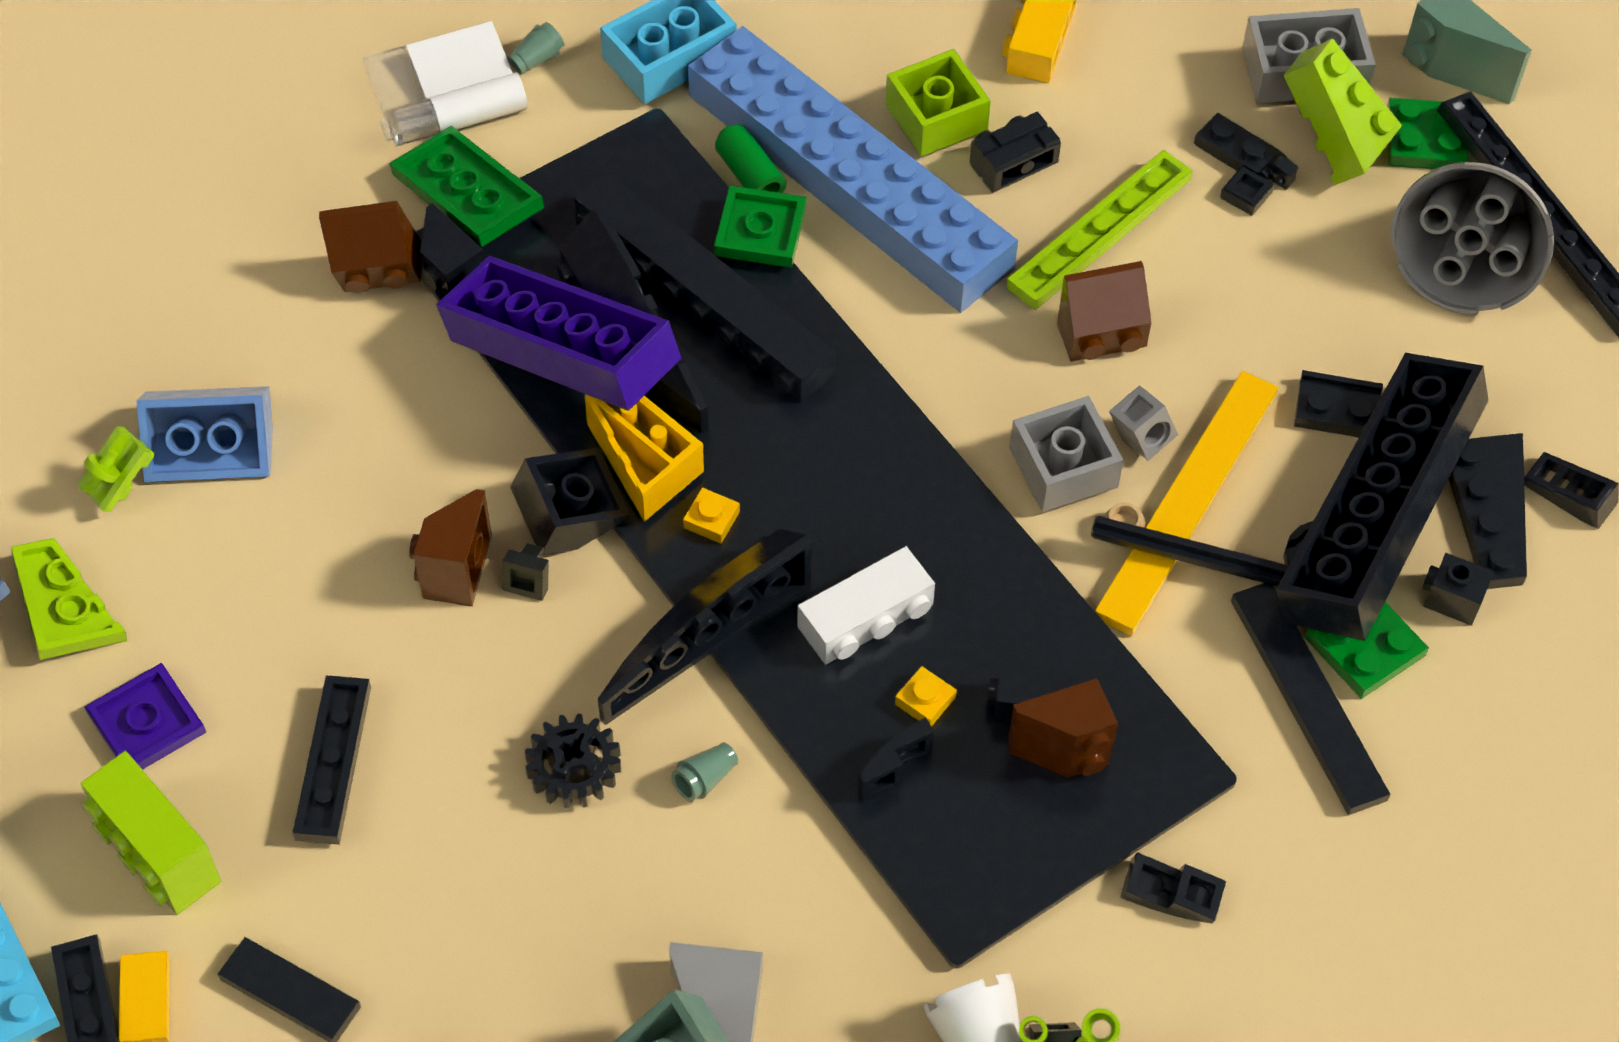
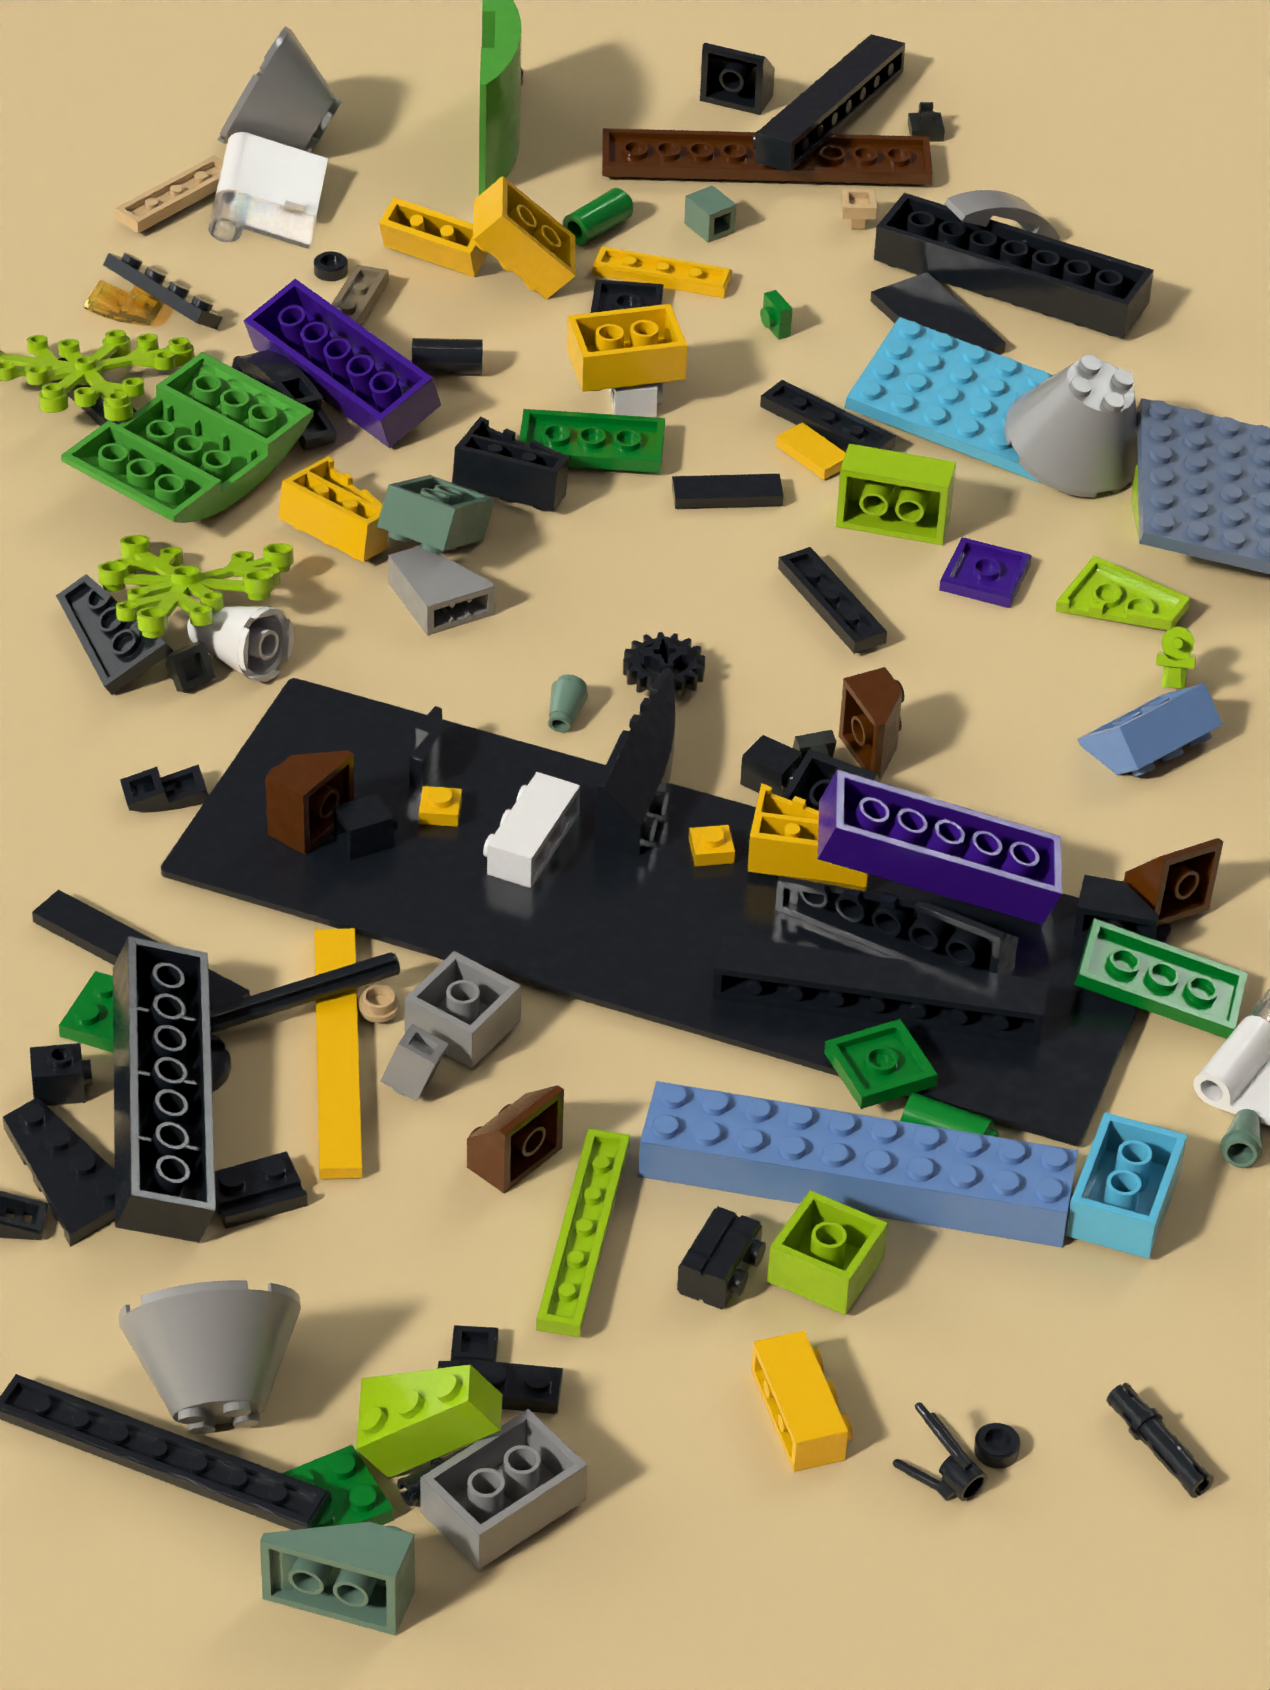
camera: 145 degrees right, 15 degrees down
none -> black brick [740,735,802,796]

